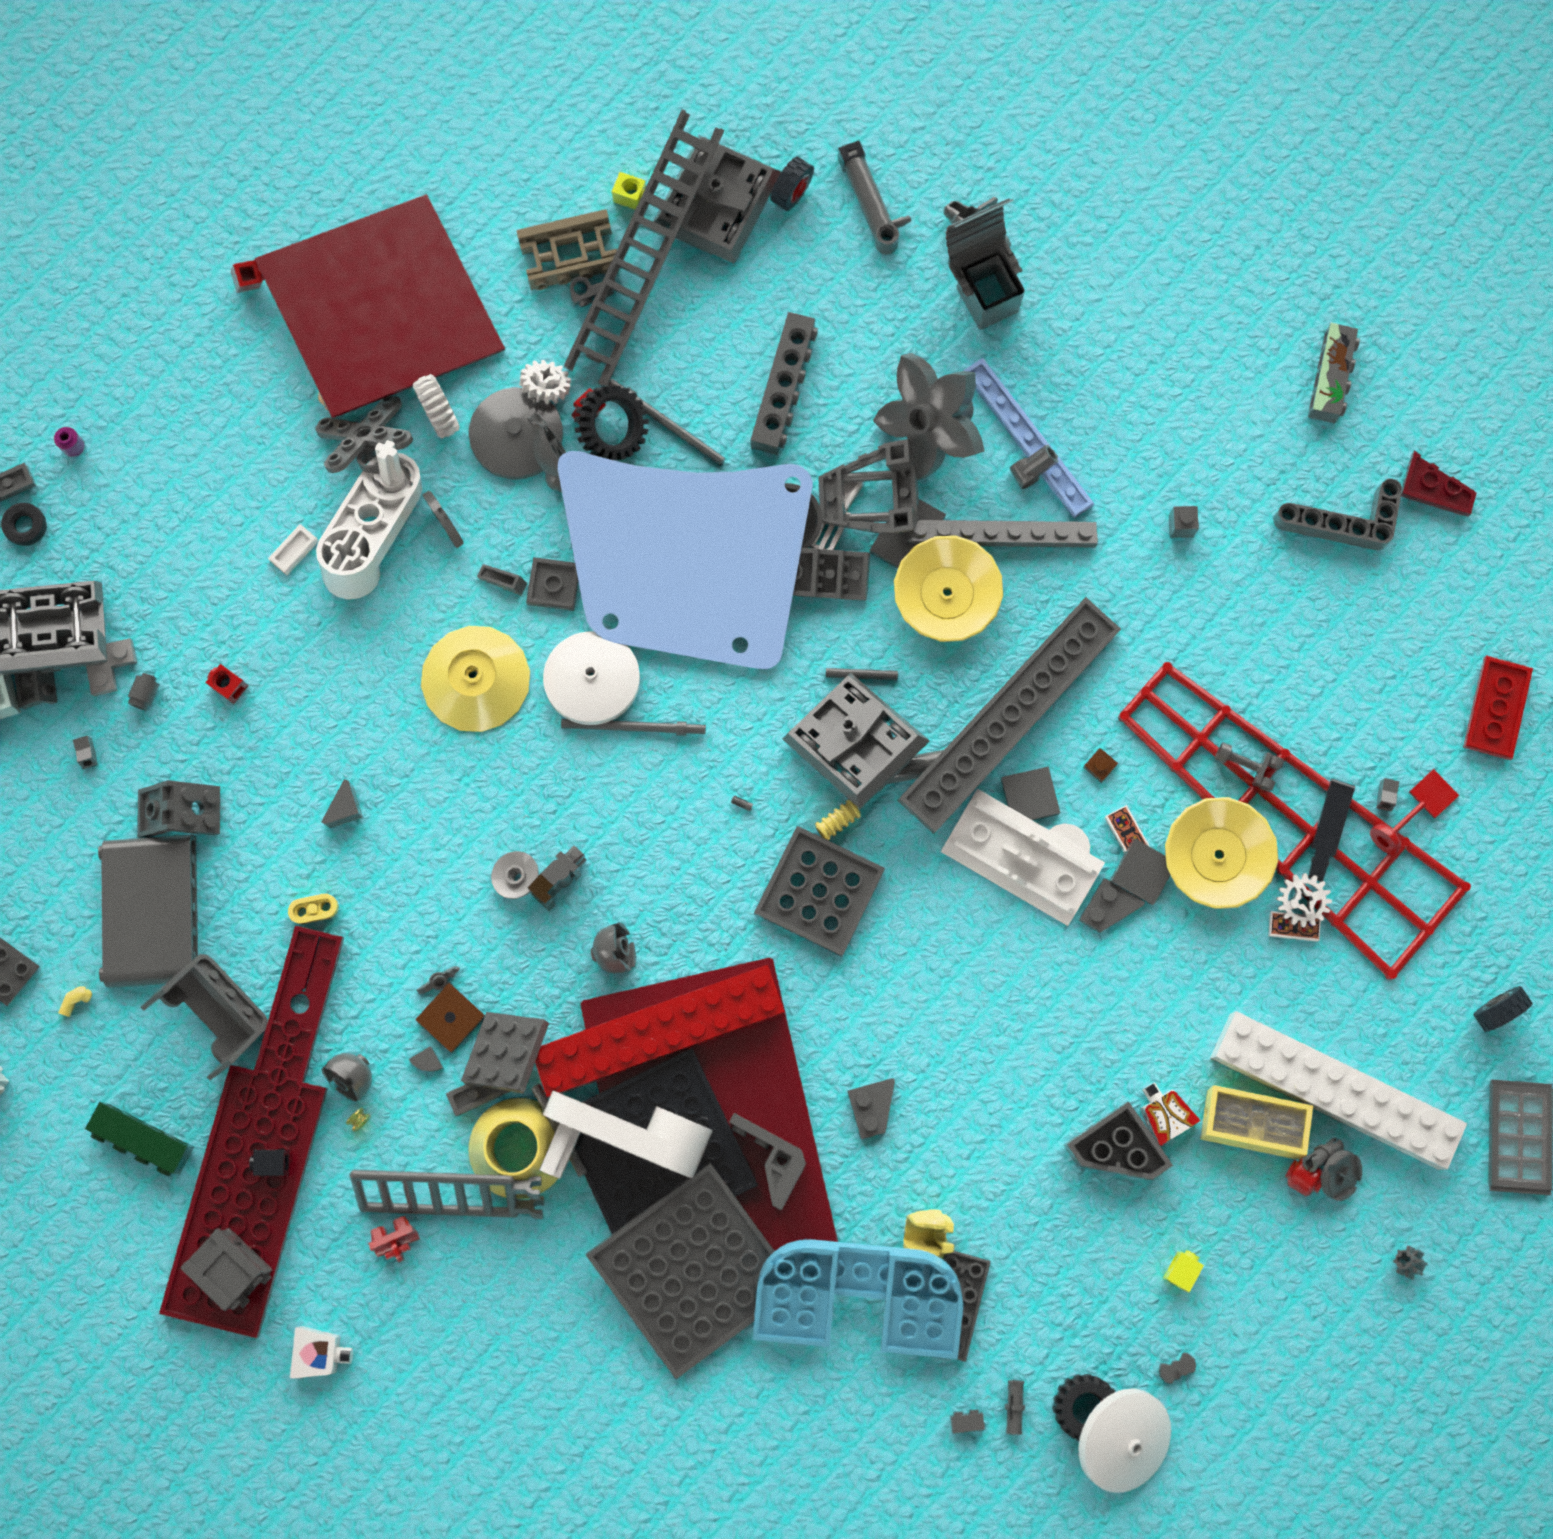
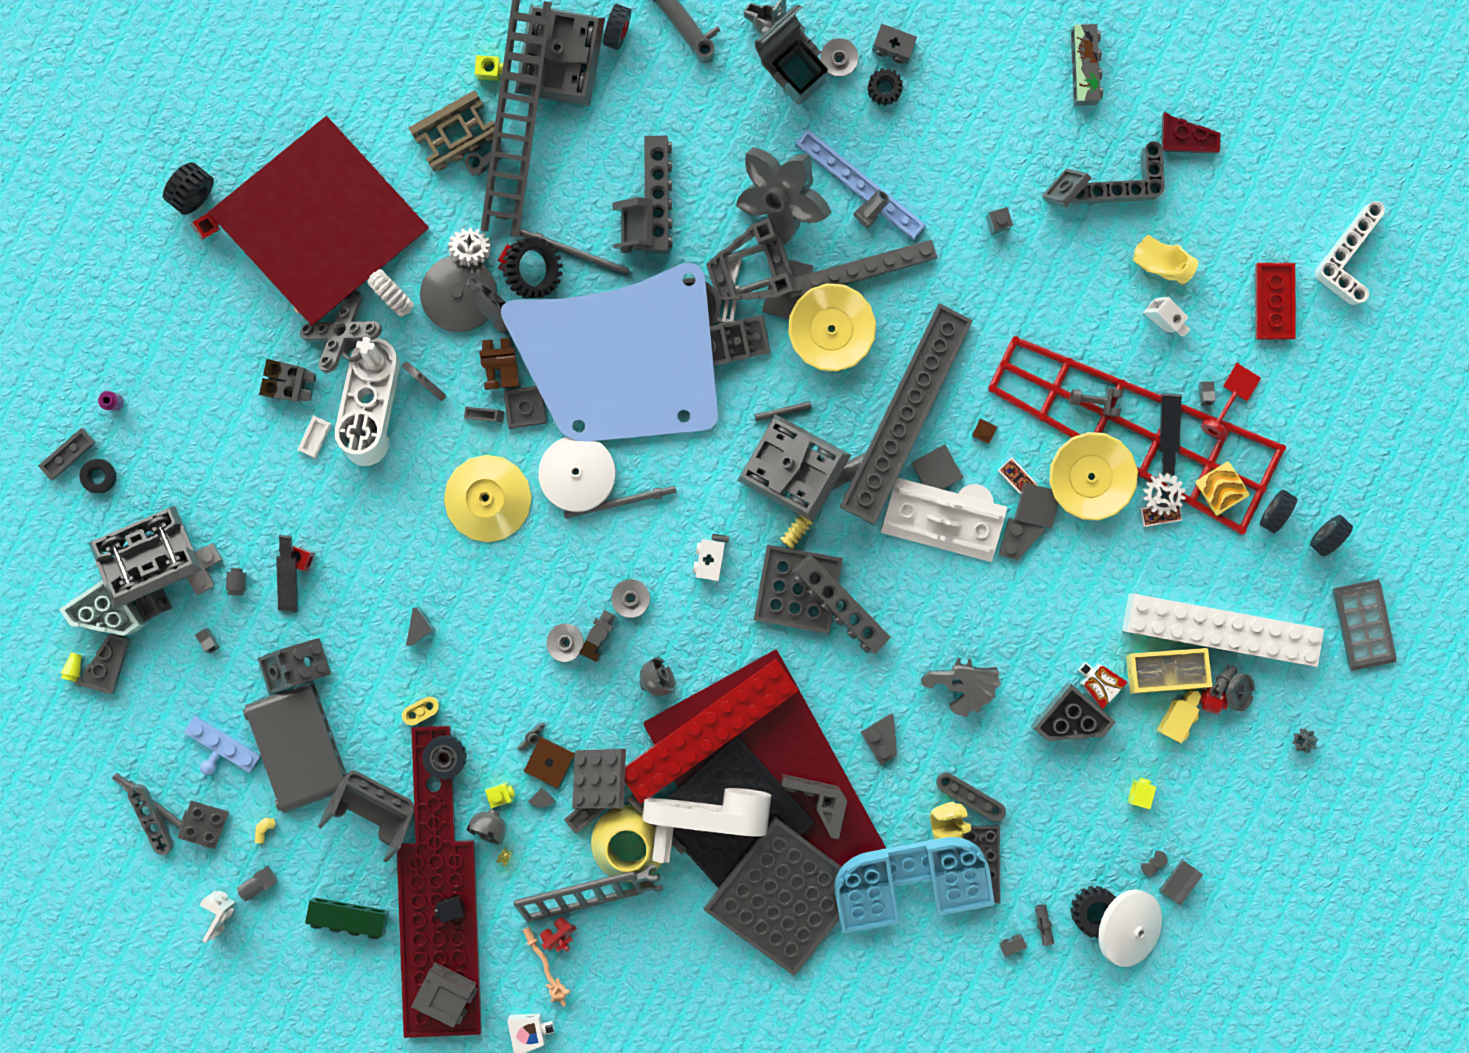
camera: 20 degrees left, 10 degrees up
none -> black tyre [162,162,214,215]
none -> light blue plate [184,716,261,775]
none -> dark grey piece [237,865,278,902]
none -> dark grey hips [259,359,317,403]
none -> black piece [276,535,299,613]
none -> black wheel [422,735,467,780]
none -> reddish brown hips [479,338,521,390]
none -> neon yellow bracket [485,782,515,808]
none -> light nougat piece [523,927,570,1006]
none -> light grey dish [611,579,650,618]
none -> dark grey panel [613,197,652,253]
none -> white brick [693,539,725,581]
none -> dark grey brick [791,555,891,654]
none -> light grey dish [820,38,858,77]
none -> black tyre [867,68,903,106]
none -> dark grey brick [872,23,917,64]
none -> dark grey animal [921,657,1001,717]
none -> dark grey plate [936,772,1006,822]
none -> dark grey tile [1042,168,1091,207]
none -> light yellow hair [1133,235,1198,285]
none -> white torso [1143,297,1190,337]
none -> light yellow hinge [1157,690,1201,743]
none -> dark grey panel [1160,859,1203,905]
none -> slope [1195,461,1250,516]
none -> black wheel [1260,489,1298,533]

